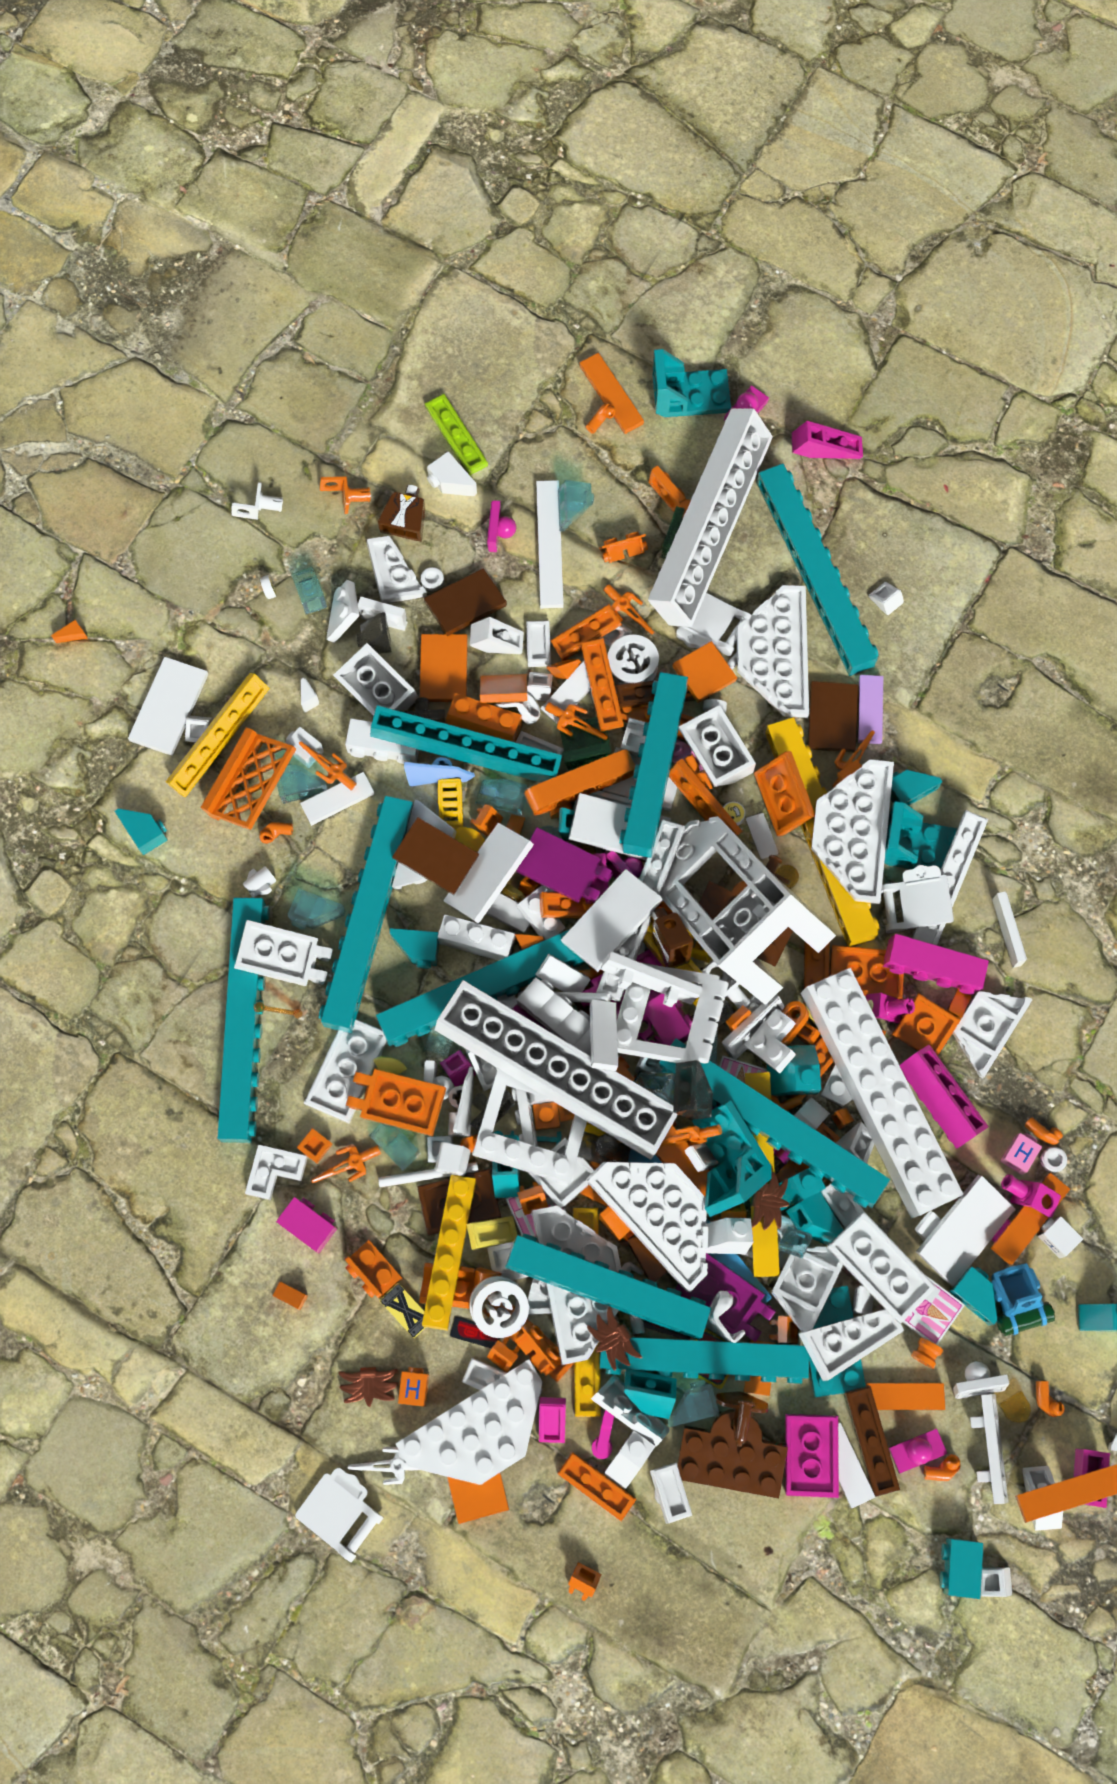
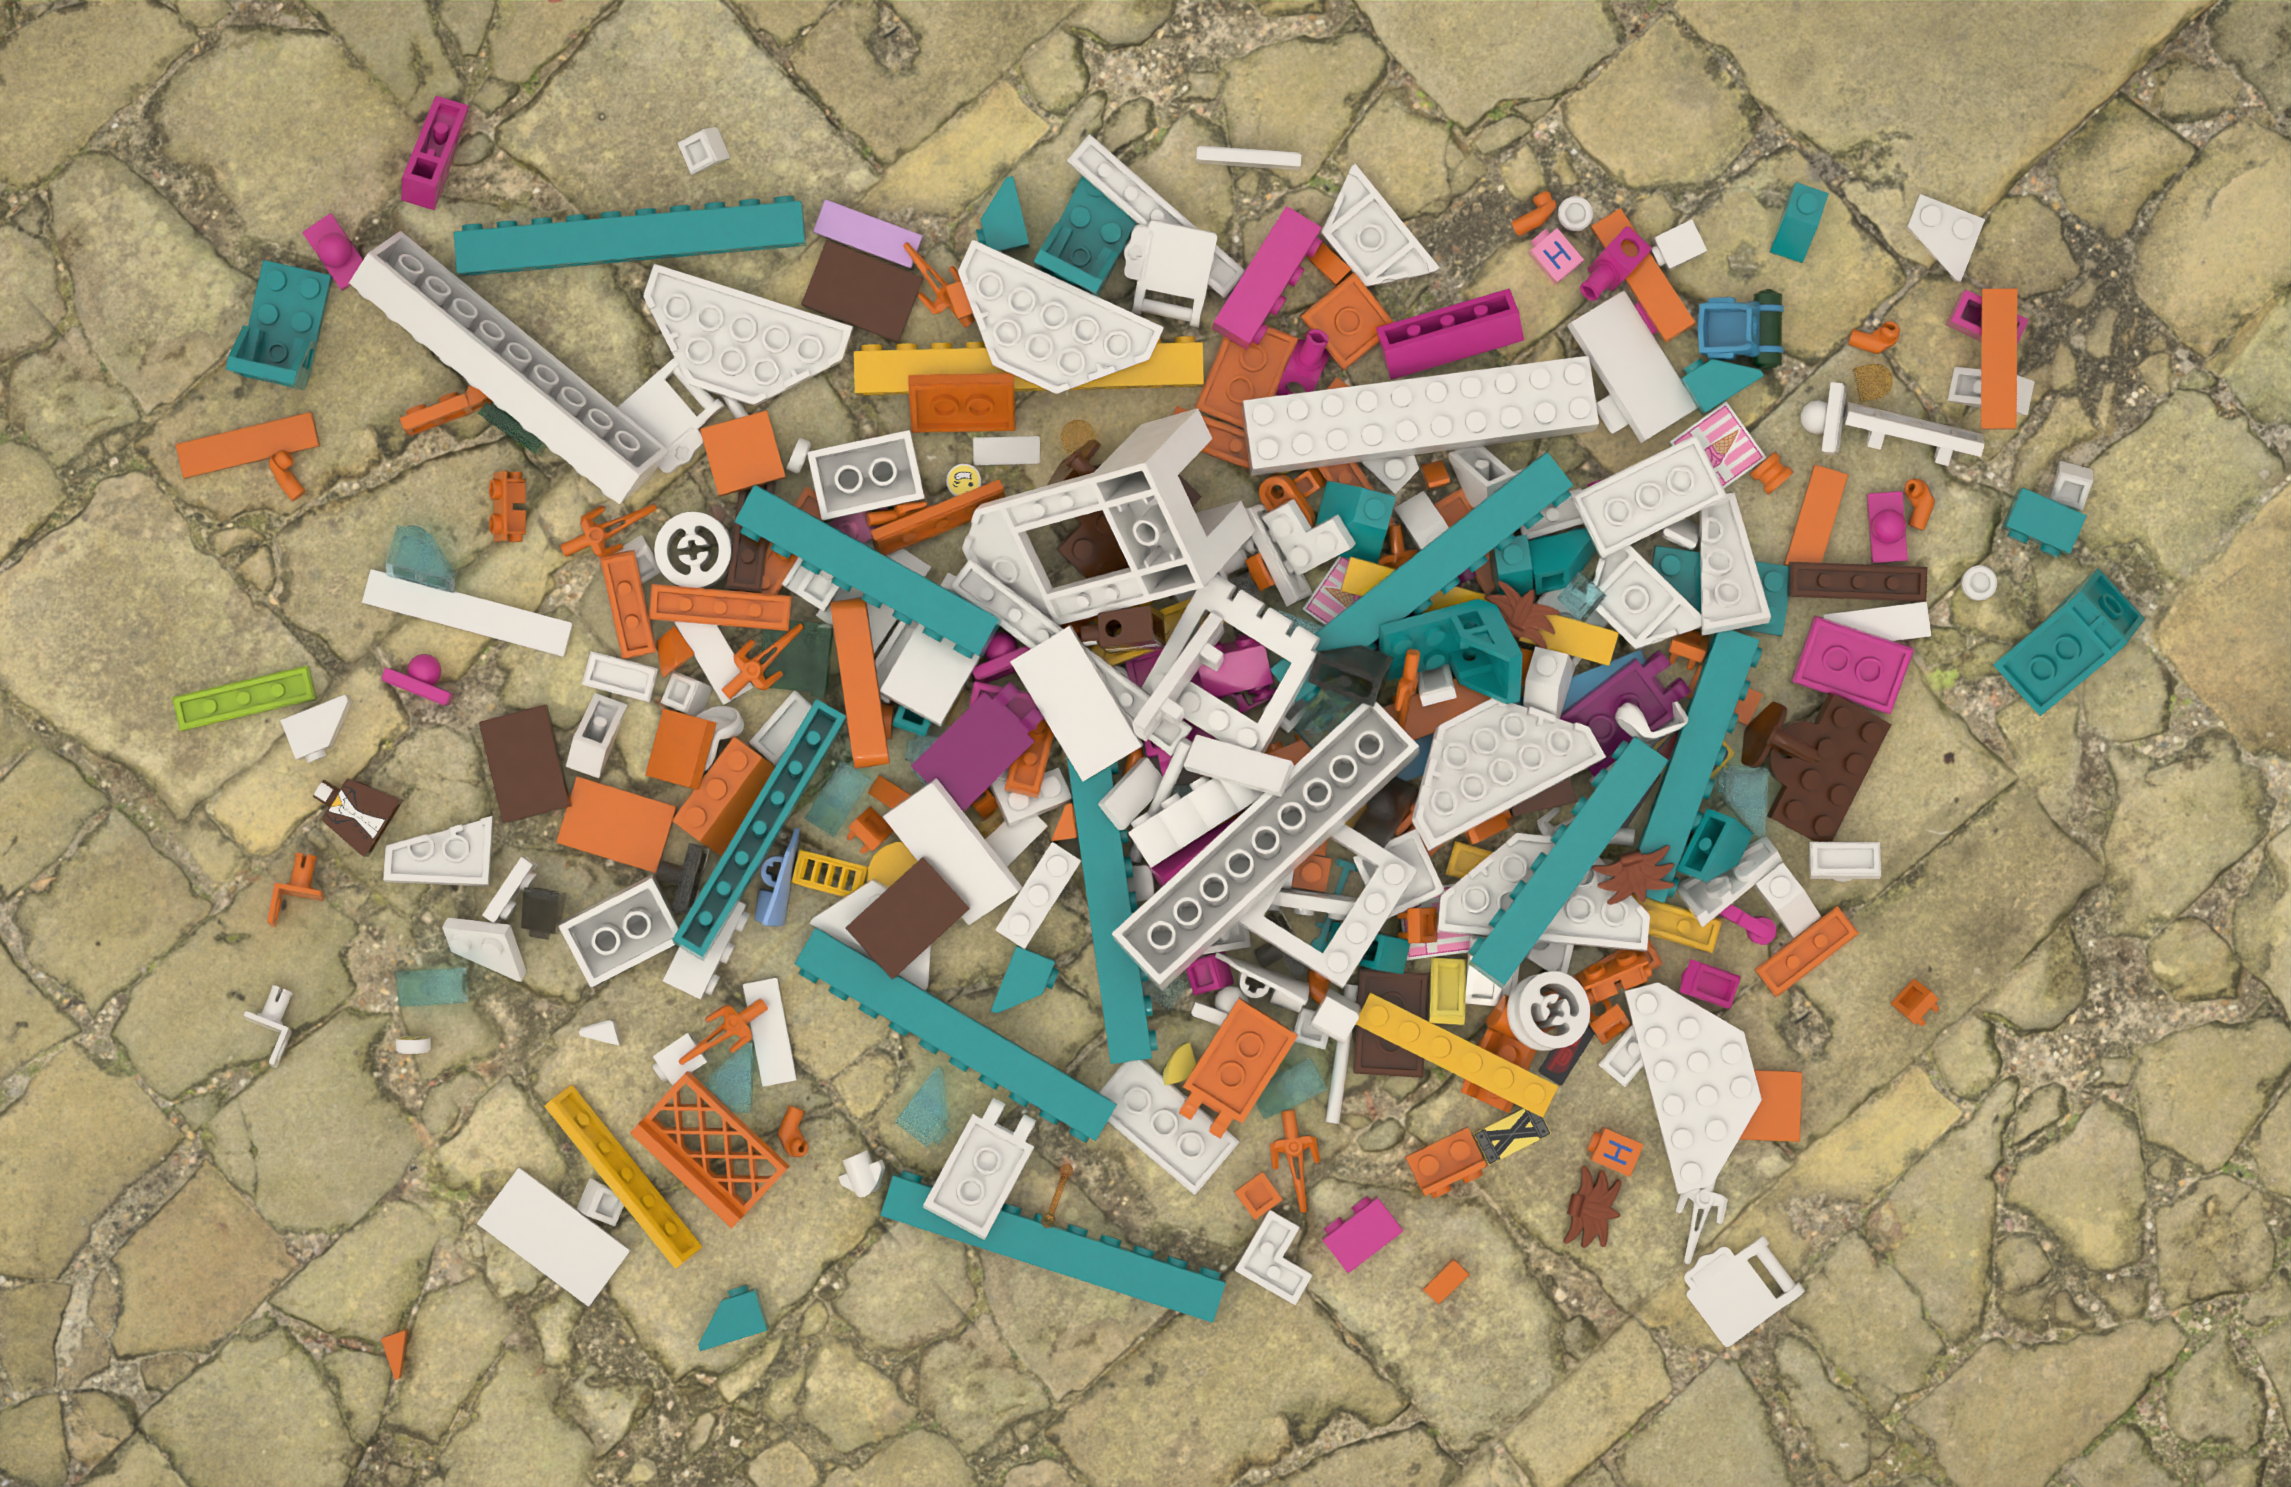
camera: 75 degrees left, 15 degrees up
white tile [421,567,444,592] -> none
none -> white tile [1961,565,1997,601]
none -> teal bracket [1993,568,2145,716]

